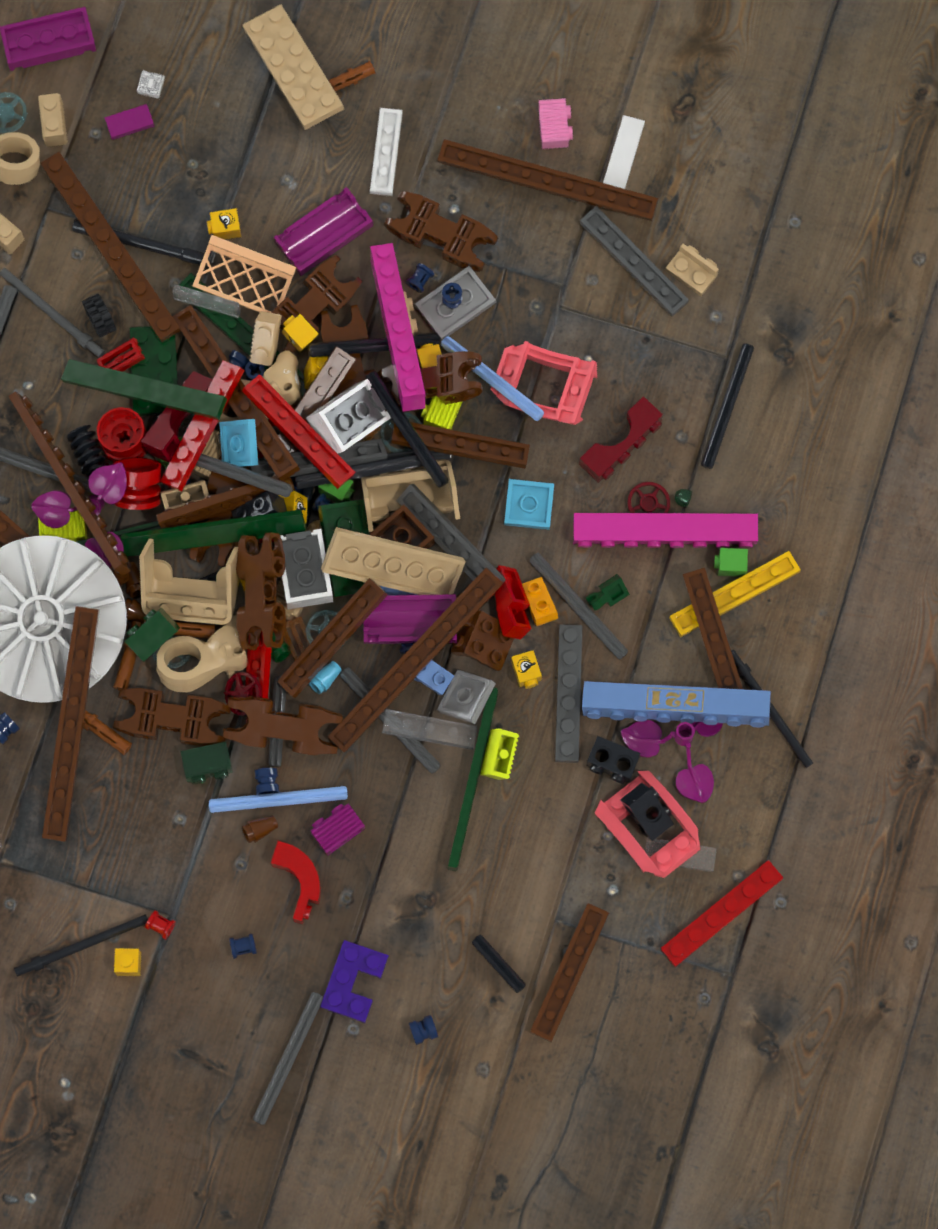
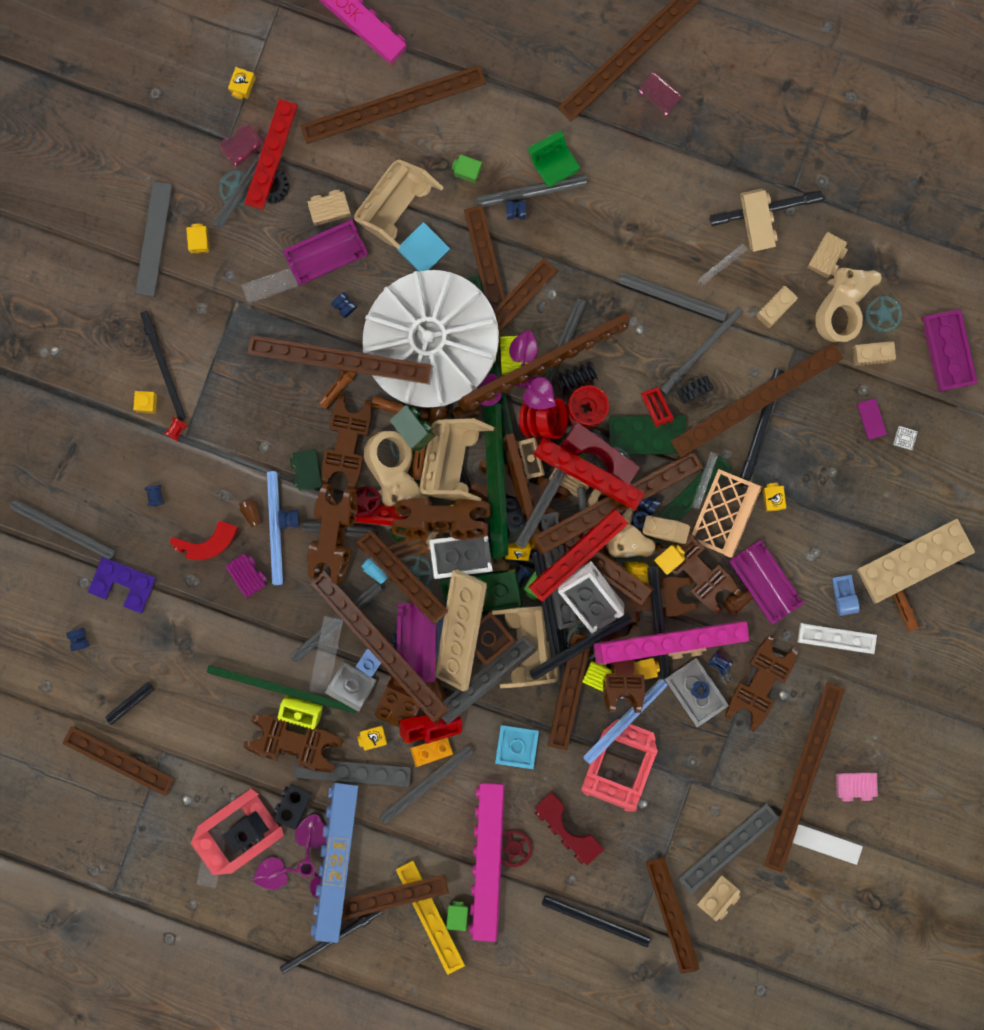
camera: 90 degrees right, 10 degrees up
dark green tile [61,359,227,420] -> none
medium azure tile [219,419,258,467] -> none
dark green plate [586,574,630,610] -> none
red plate [660,860,783,967] -> none
clear green hinge [674,489,693,508] -> none
none -> reddish brown piece [243,715,343,773]
none -> reddish brown plate [645,857,700,973]
none -> reddish brown cone [723,589,753,615]
none -> medium blue plate [831,575,859,616]

